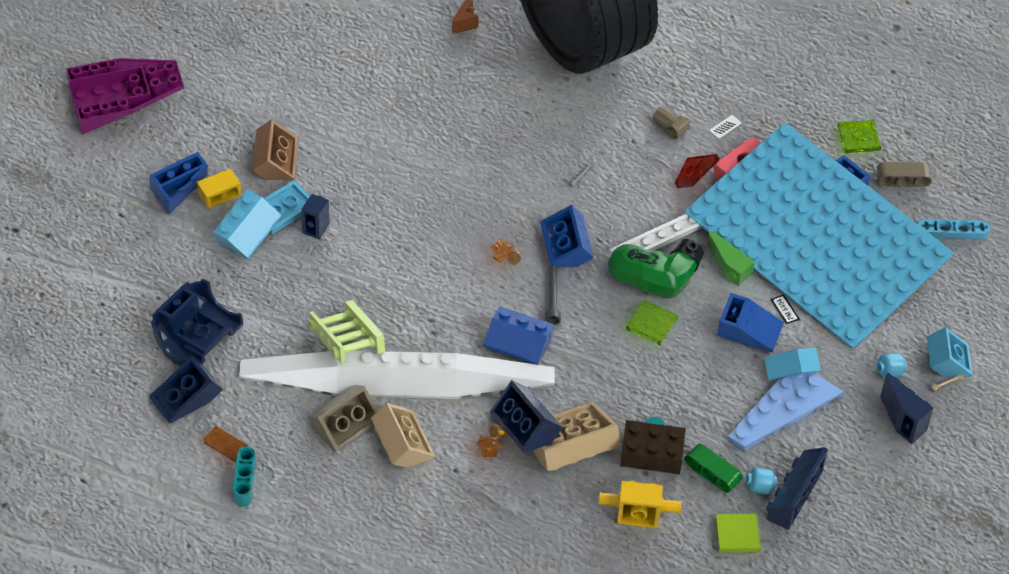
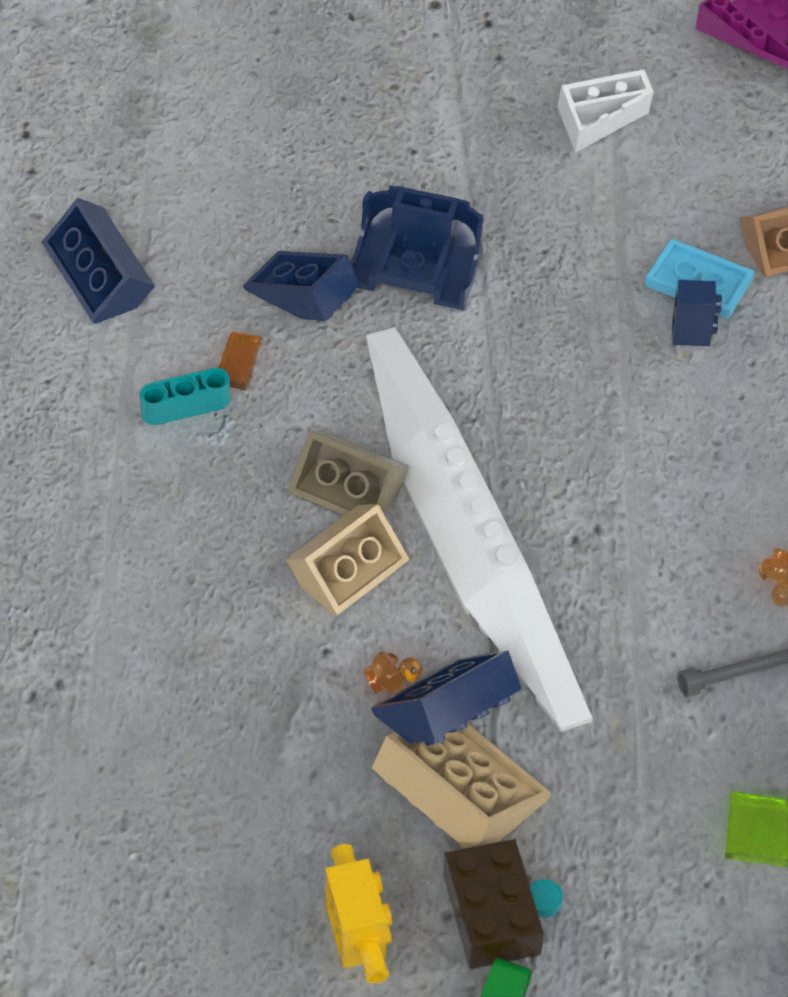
camera: 70 degrees right, 0 degrees up
blue wedge [149,152,208,214] -> none
yellow brick [197,168,241,209] -> none
medium azure slope [214,189,282,259] -> none
yellowish green fence [308,300,385,364] -> none
blue slope [483,306,554,365] -> none
none -> dark blue slope [42,198,155,324]
none -> white wedge [557,69,654,153]

